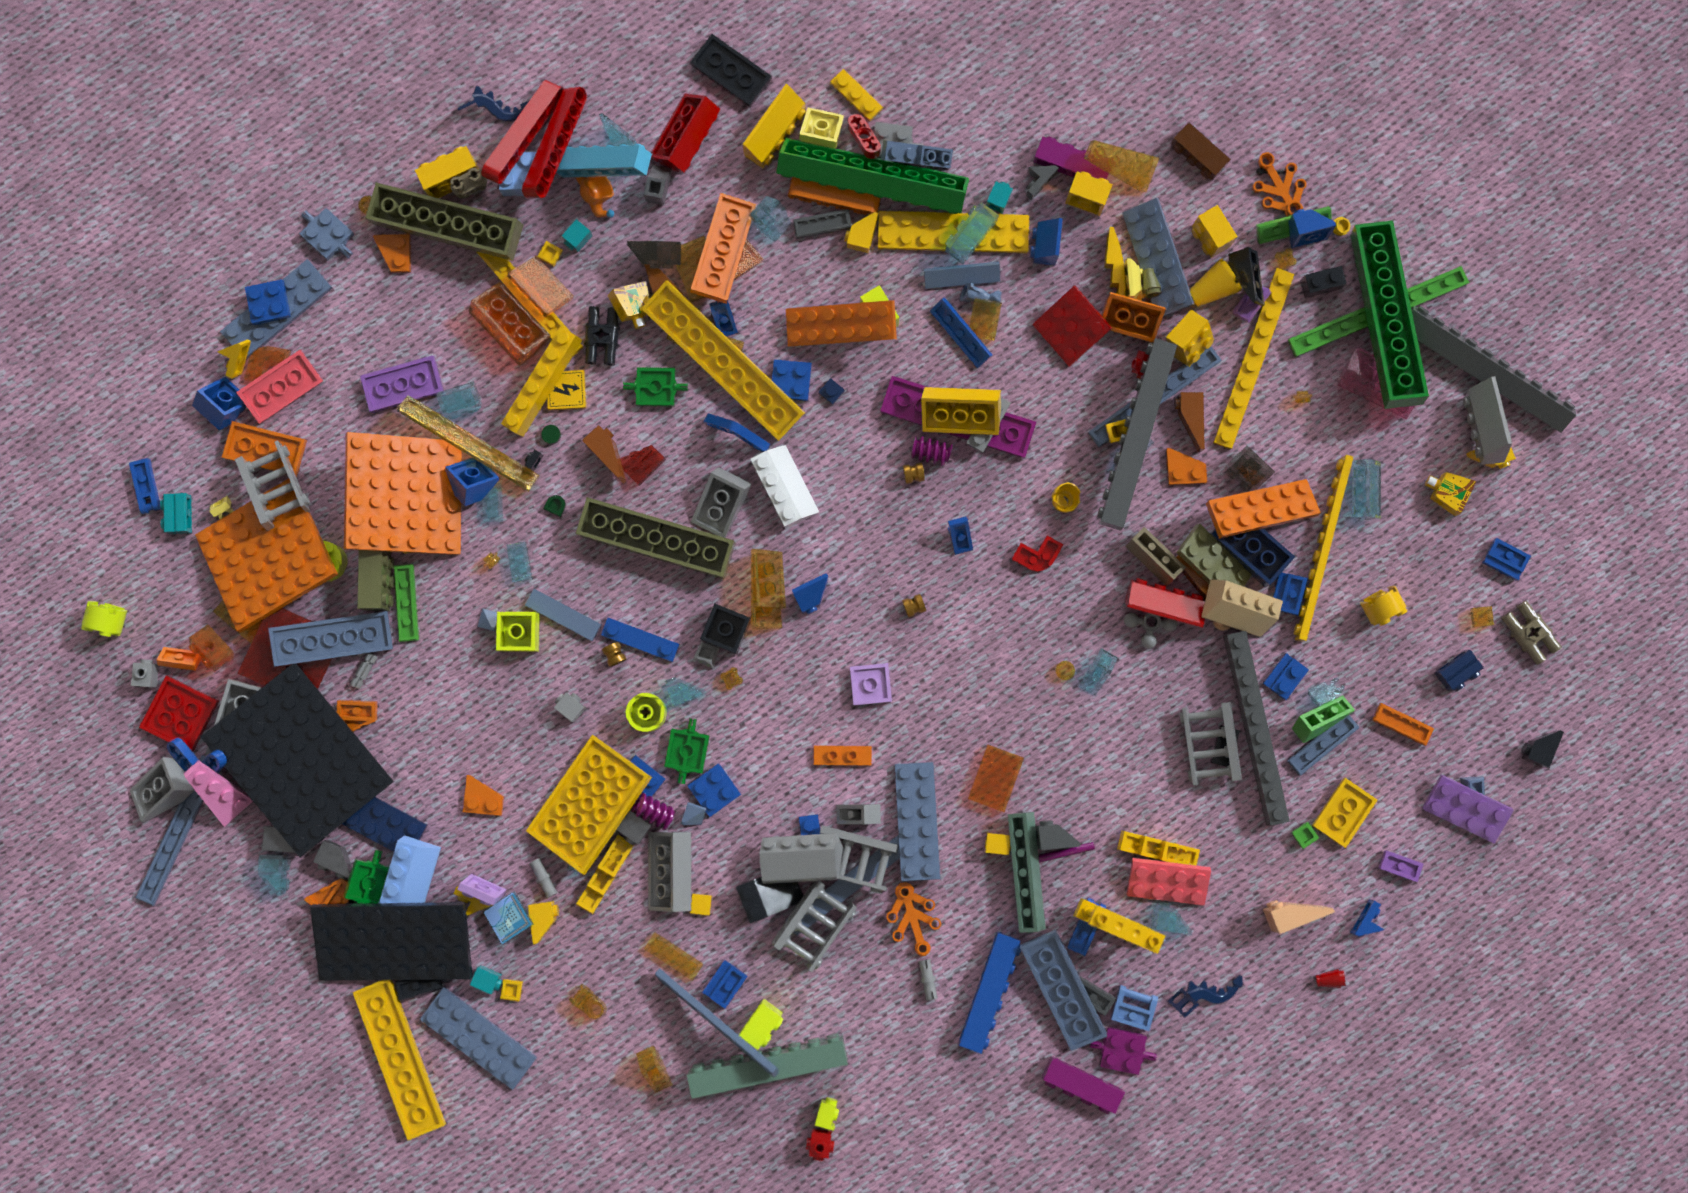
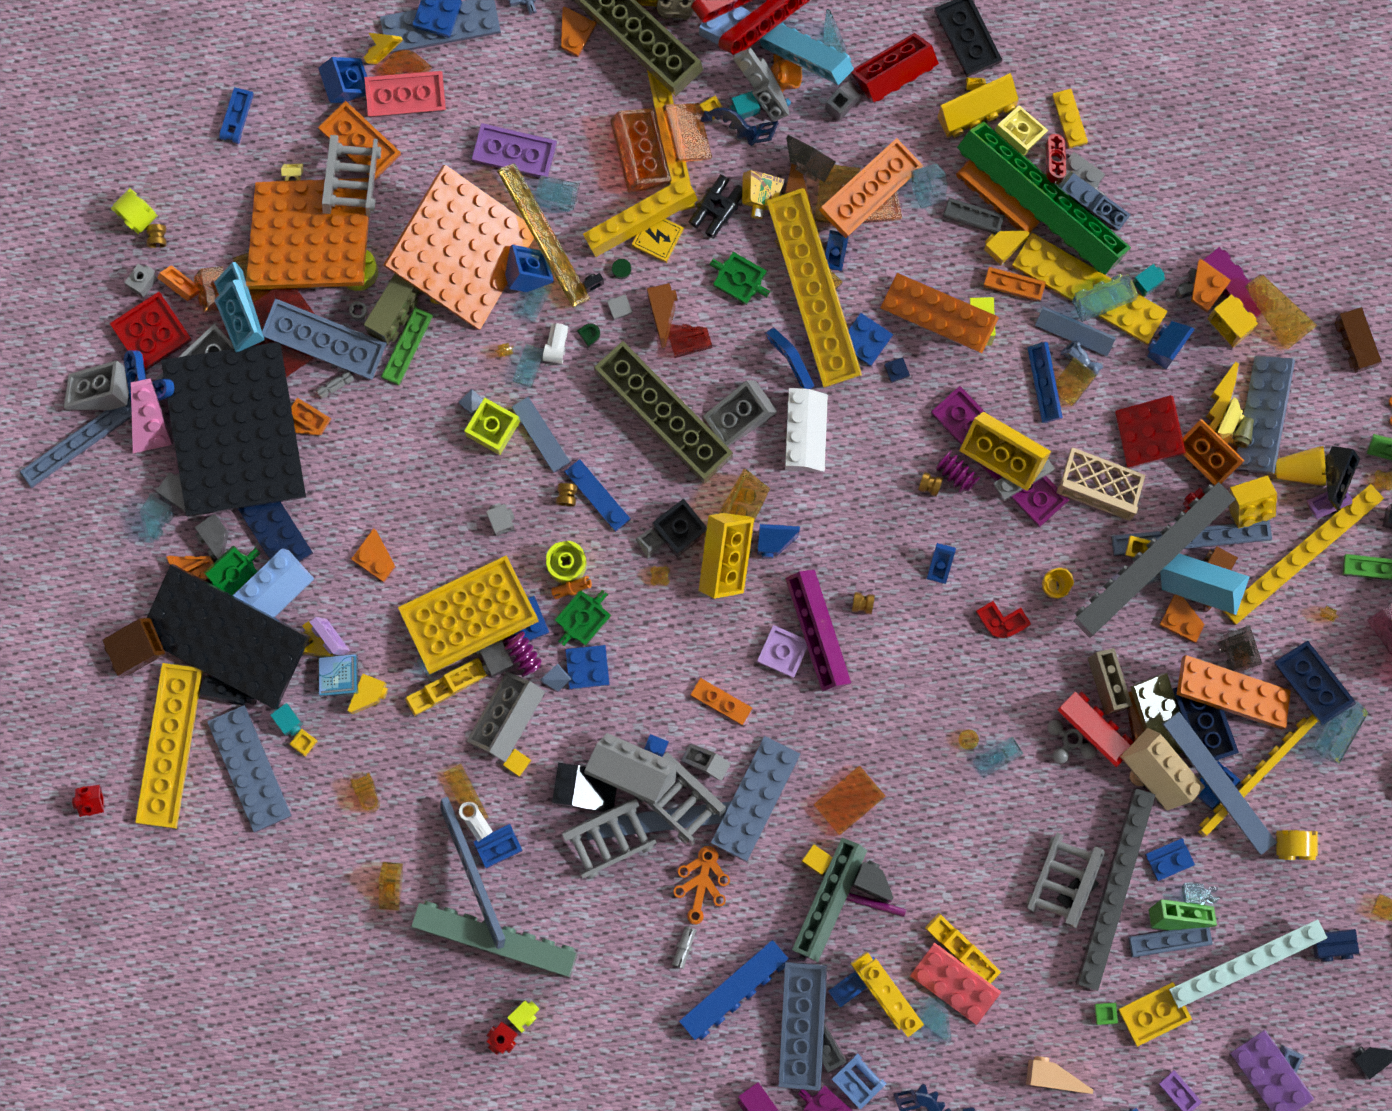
camera: 25 degrees right, 5 degrees down
teal brick [160,493,192,534] -> none
light grey pin [529,858,558,898] -> none
clear light blue slope [662,677,707,708] -> none
neon yellow brick [739,999,783,1050] -> none
yellow brick [1191,205,1238,258] -> none
orange plate [1372,703,1434,746] -> none
none -> red brick [72,784,105,817]
none -> reddish brown brick [102,618,165,676]
none -> pearl gold wheel [146,224,167,248]
none -> medium azure slope [214,262,264,352]
none -> light grey bush [349,301,367,320]
none -> white piece [459,802,493,841]
none -> white piece [543,323,568,364]
none -> orange pin [551,576,592,599]
none -> light grey tile [607,294,632,320]
none -> yellow slope [698,513,754,599]
none -> dark blue piece [701,107,779,146]
none -> light grey slope [733,48,790,121]
none -> magenta brick [785,569,851,692]
none -> yellow tile [965,77,986,90]
none -> orange plate [983,267,1046,302]
none -> tan fence [1056,447,1145,521]
none -> medium azure slope [1160,554,1249,615]
none -> sand blue tile [1162,712,1277,855]
none -> light aqua plate [1169,919,1327,1008]
none -> orange wing [1191,258,1231,312]
none -> dark blue plate [1274,641,1356,726]

